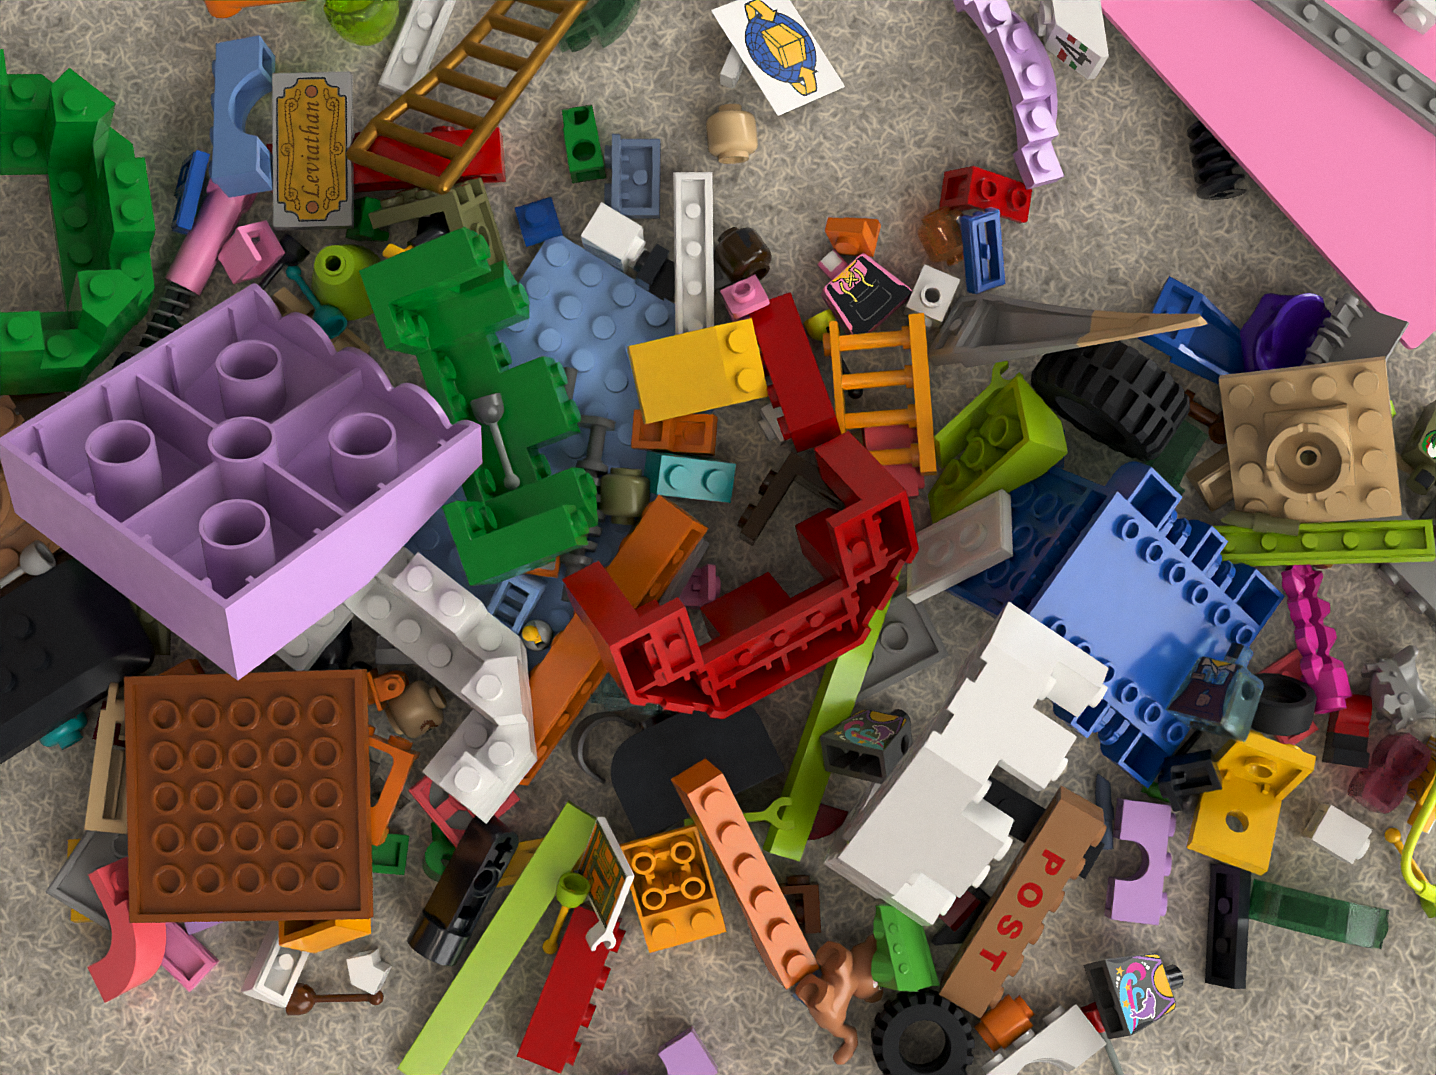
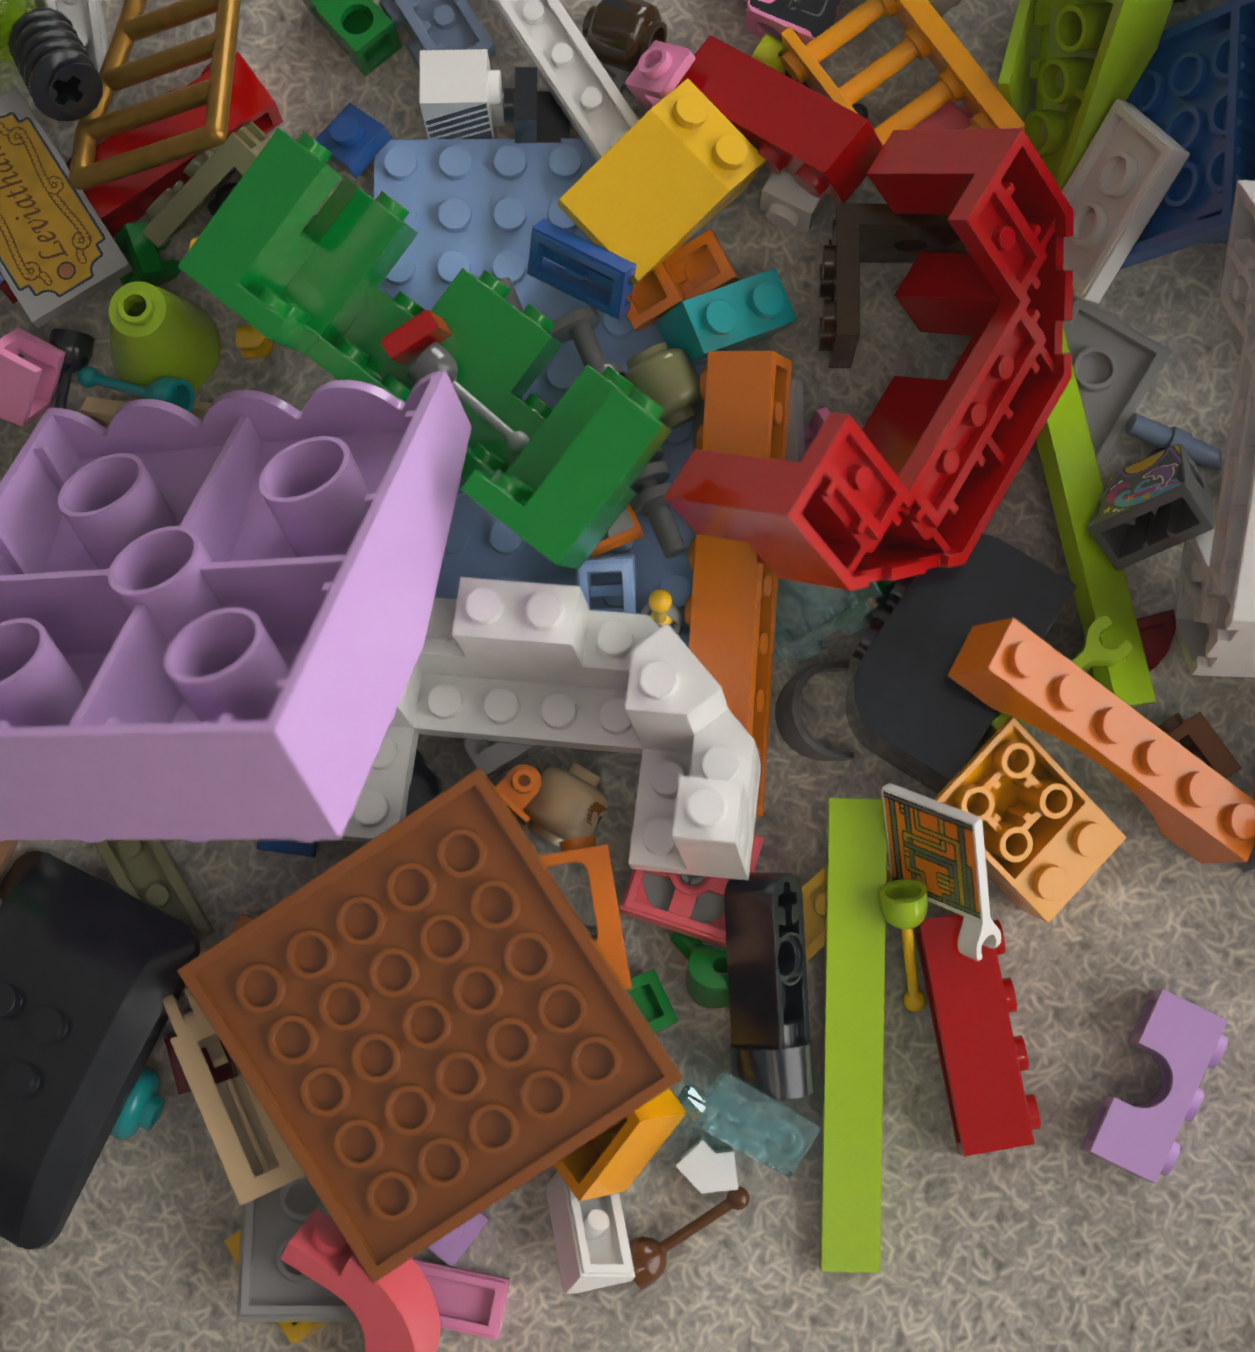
camera: 25 degrees left, 5 degrees down
none -> black piece [8,8,103,121]
none -> red tile [380,309,453,366]
none -> blue tile [527,219,636,320]
none -> clear light blue bracket [677,1072,820,1179]
none -> sand blue piece [1125,413,1222,470]

